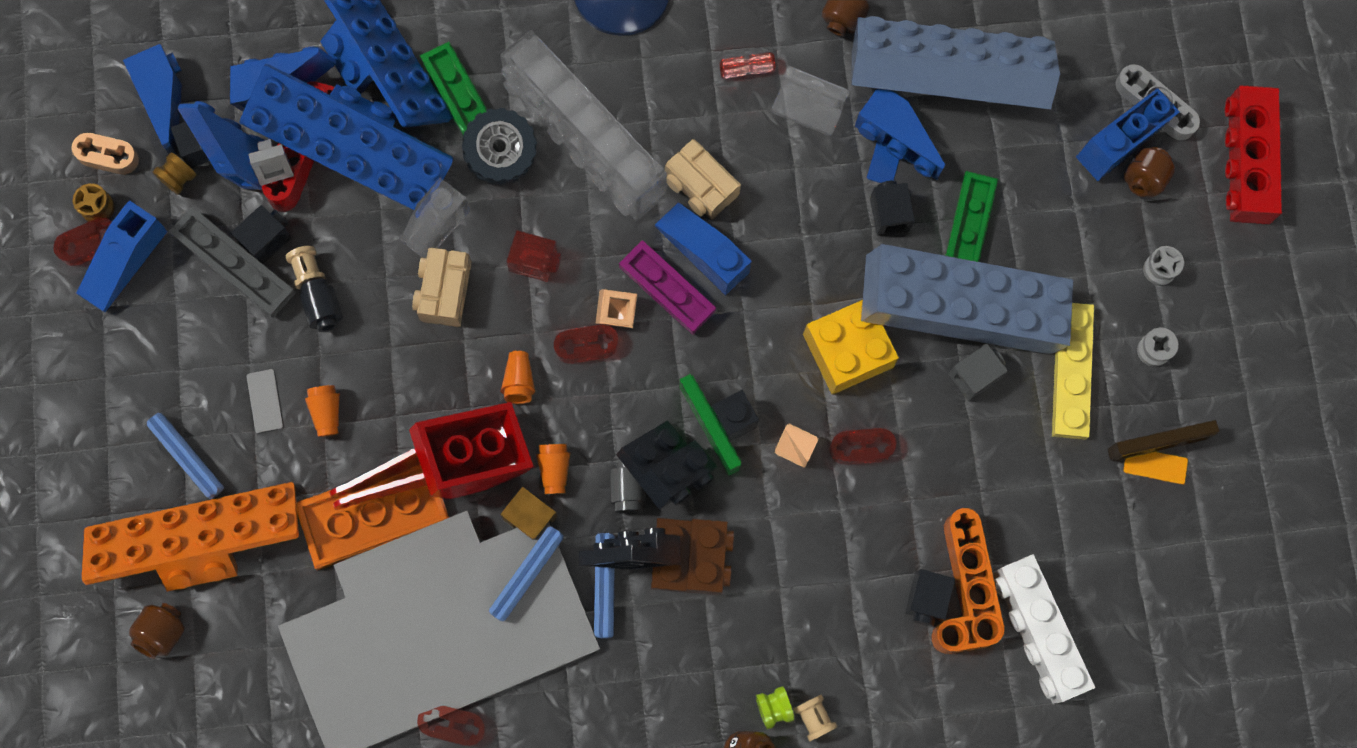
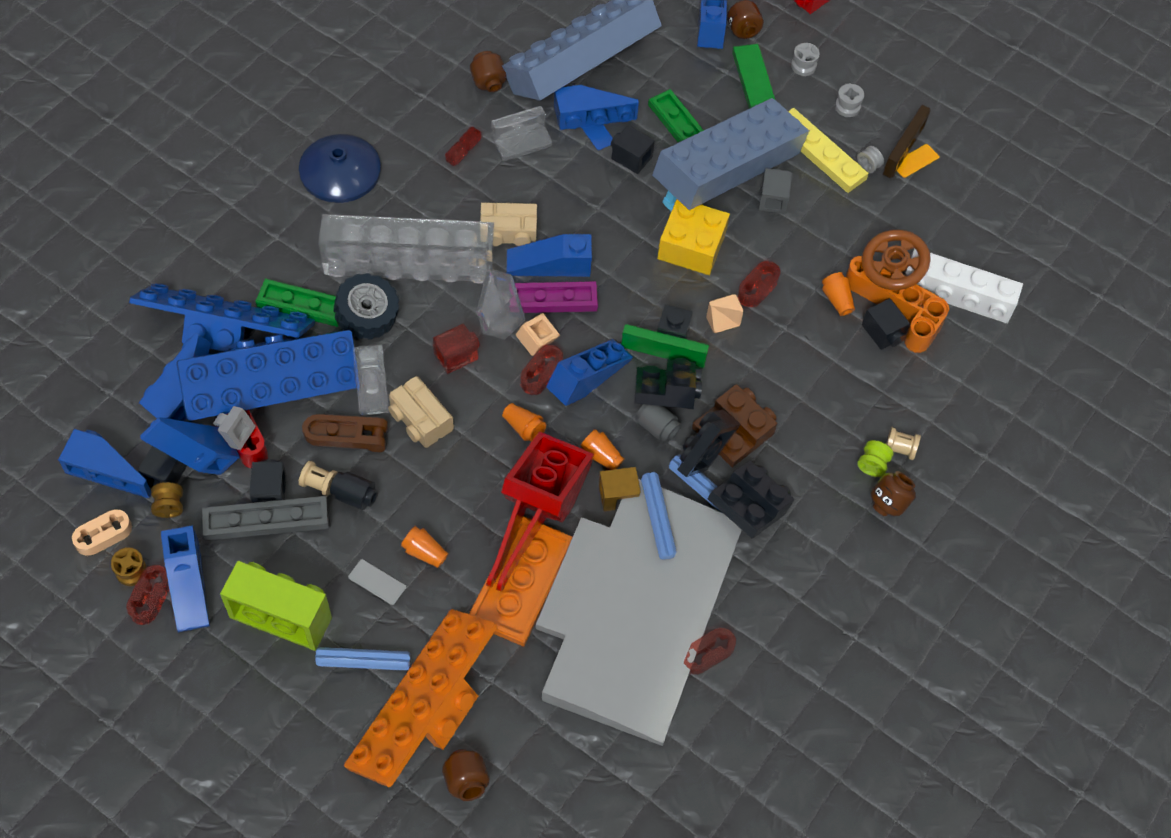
camera: 45 degrees left, 15 degrees down
none -> lime brick [220,561,332,651]
none -> reddish brown plate [302,414,388,452]
none -> clear slope [476,268,526,339]
none -> blue slope [546,339,633,406]
none -> black plate [707,461,795,539]
none -> green tile [732,44,775,109]
none -> orange cone [822,272,855,316]
none -> light grey bush [857,146,884,173]
none -> dark orange plate [862,229,931,290]

